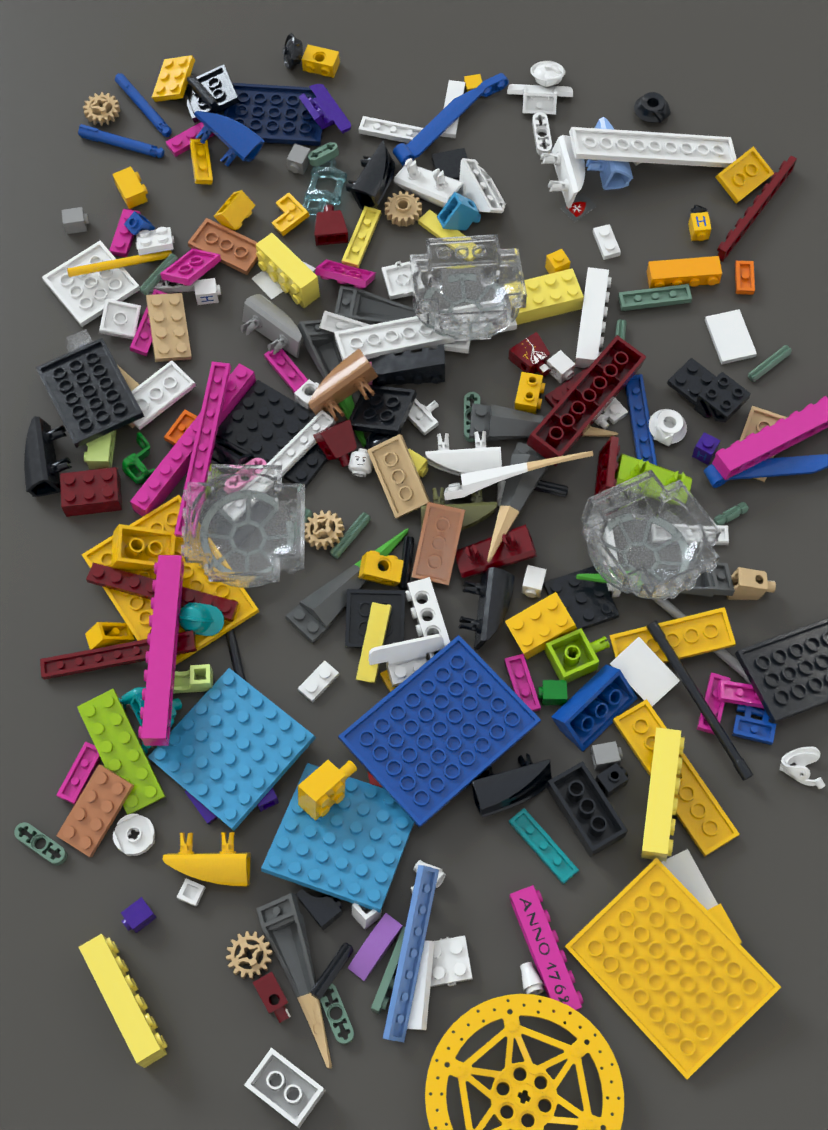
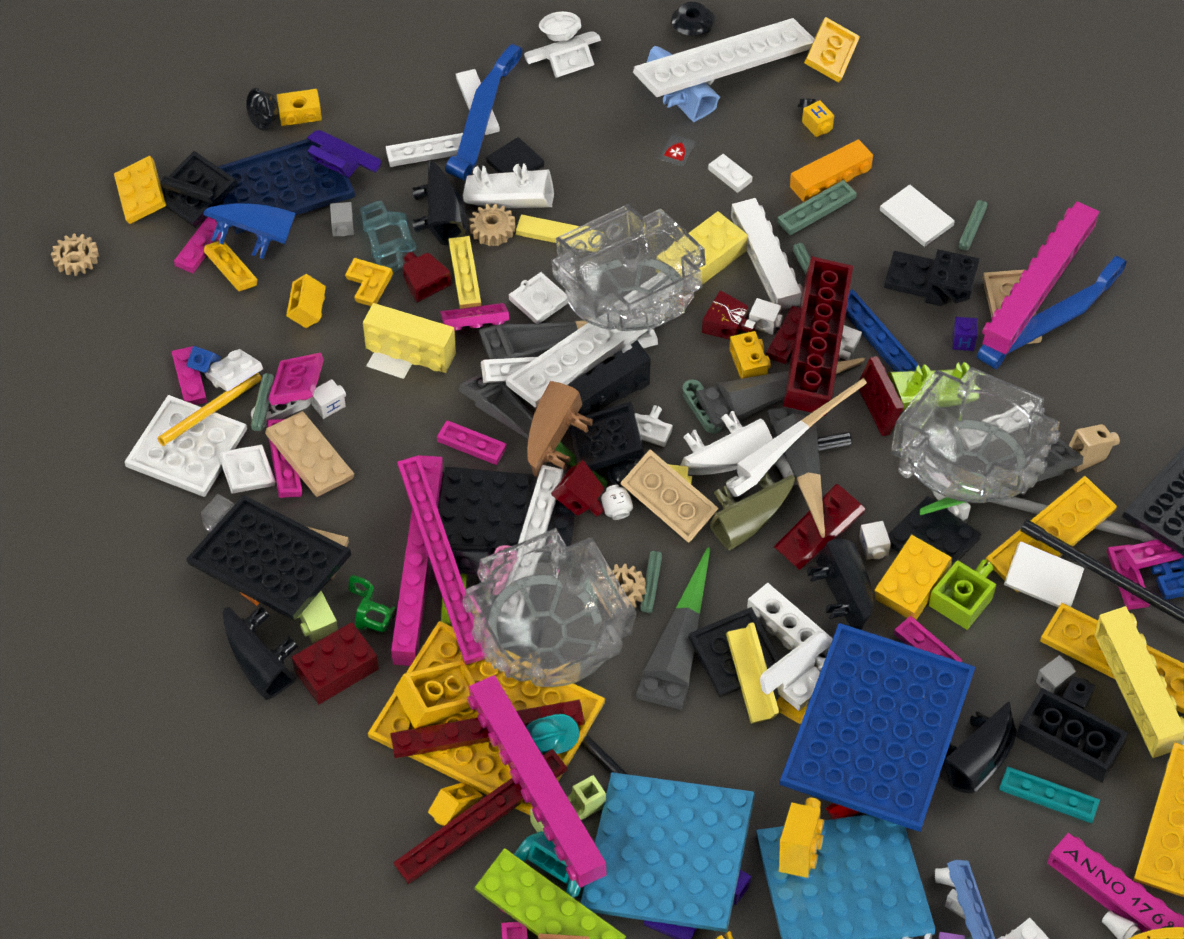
camera: 30 degrees left, 10 degrees down
light grey brick [62,207,89,234] -> none
blue piece [78,124,165,158] -> none
yellow brick [112,166,148,209] -> none
blue piece [115,73,172,137] -> none
white tile [131,360,196,430] -> none
orange plate [164,409,197,445] -> none
nougat plate [188,218,258,275] -> none
light grey piece [240,294,302,358] -> none
white brick [294,379,319,411] -> none
white plate [298,661,339,703] -> none
sand green beam [308,142,339,167] -> none
yellow brick [358,551,404,587] -> none
black axle [398,536,414,590] -> none
nougat plate [411,502,465,585] -> none
dark azure torso [437,192,481,230] -> none
white wedge [459,158,506,213] -> none
yellow tile [464,74,482,92] -> none
white beam [532,112,552,156] -> none
green brick [538,680,567,706] -> none
white piece [540,135,585,209] -> none
yellow brick [545,249,570,274] -> none
blue slope [551,664,637,751] -> none
white piece [649,409,687,447] -> none
sand green axle [714,502,749,525] -> none
dark red plate [717,156,797,262] -> none
orange plate [735,261,755,295] -> none

